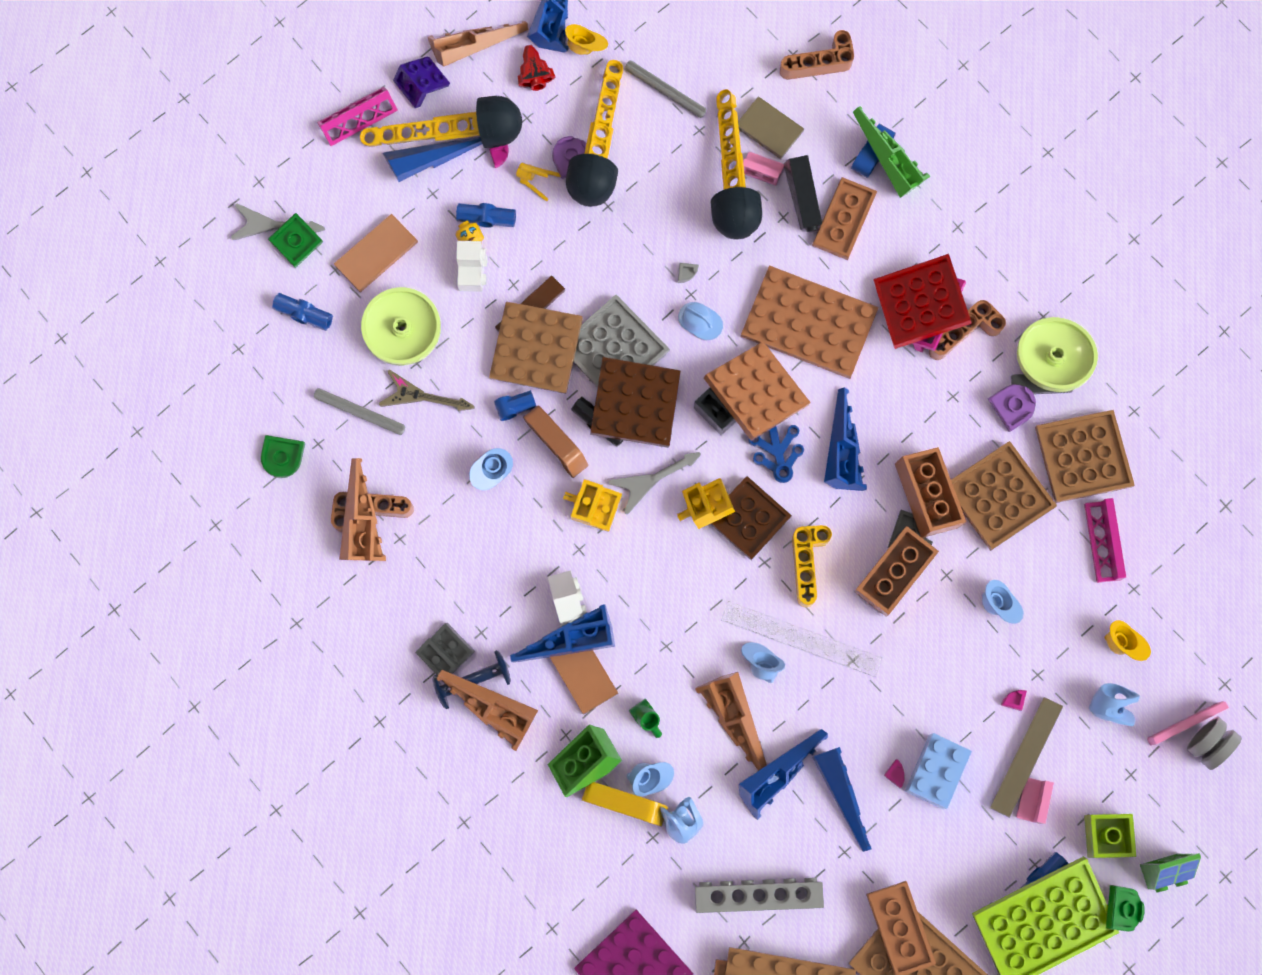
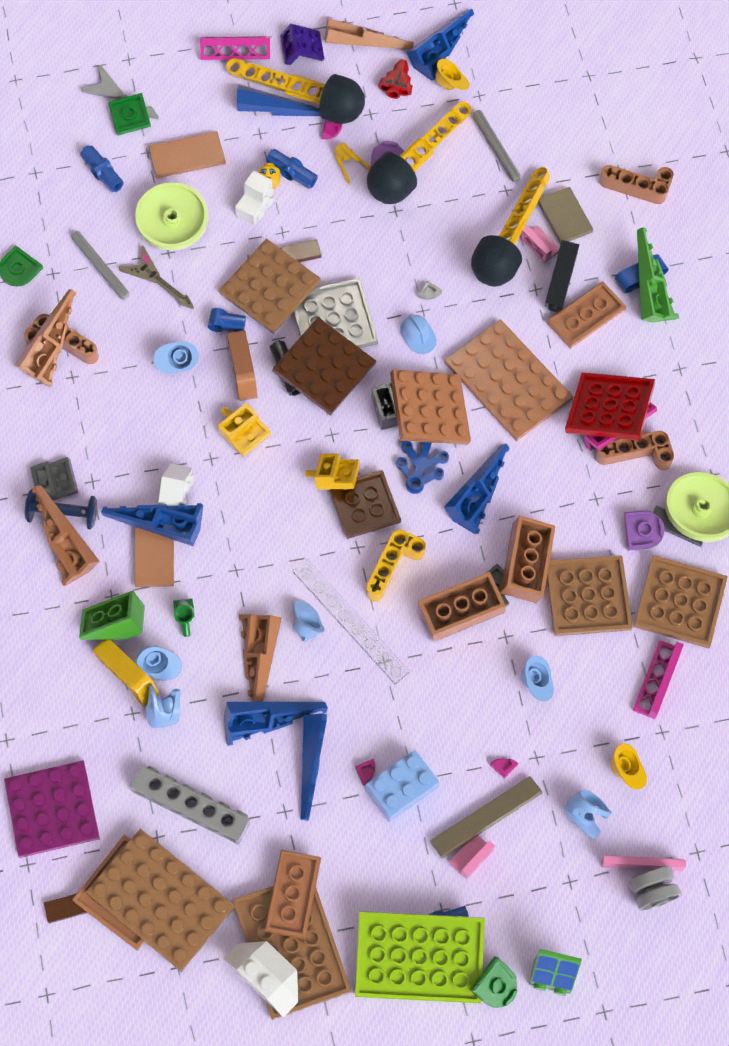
camera: 25 degrees right, 10 degrees down
light grey piece [609,452,701,515] -> none
lime brick [1084,814,1137,858] -> none

